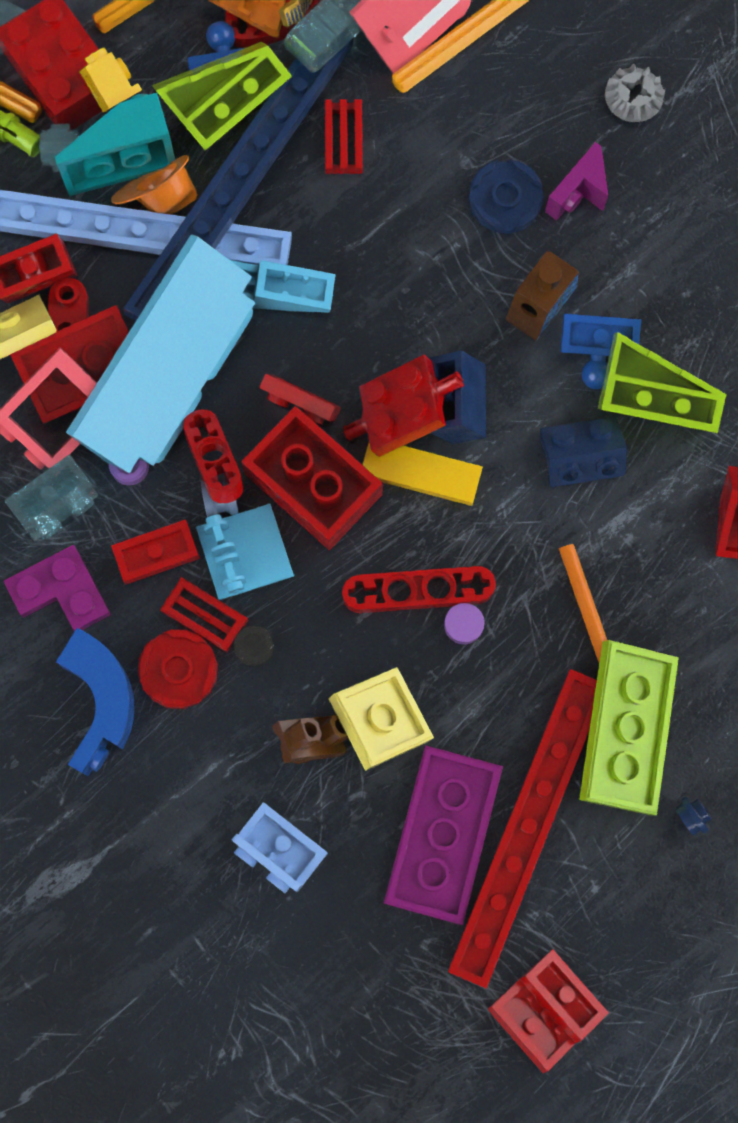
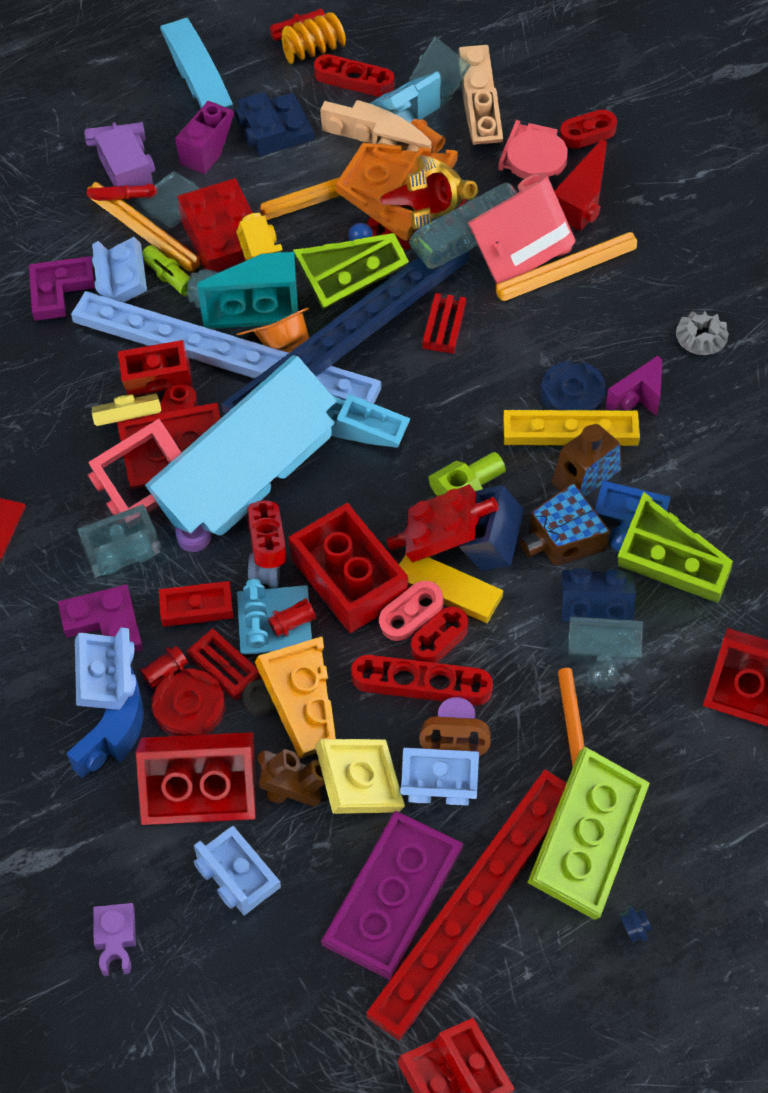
camera: 15 degrees right, 20 degrees down
red plate [259,374,341,425] -> none
none -> light blue bracket [75,627,136,710]
none -> medium lavender plate [93,903,136,976]
none -> red slope [136,732,256,825]
none -> red pin [139,646,188,689]
none -> light orange wing [255,637,336,759]
none -> red pin [268,598,316,637]
none -> coral plate [379,581,444,641]
none -> light blue bracket [400,748,479,805]
none -> red beam [411,606,468,663]
none -> dark orange beam [419,716,491,756]
none -> lime piece [428,452,506,496]
none -> yellow plate [503,410,640,446]
none -> torso [520,483,610,565]
none -> clear light blue plate [568,617,643,688]

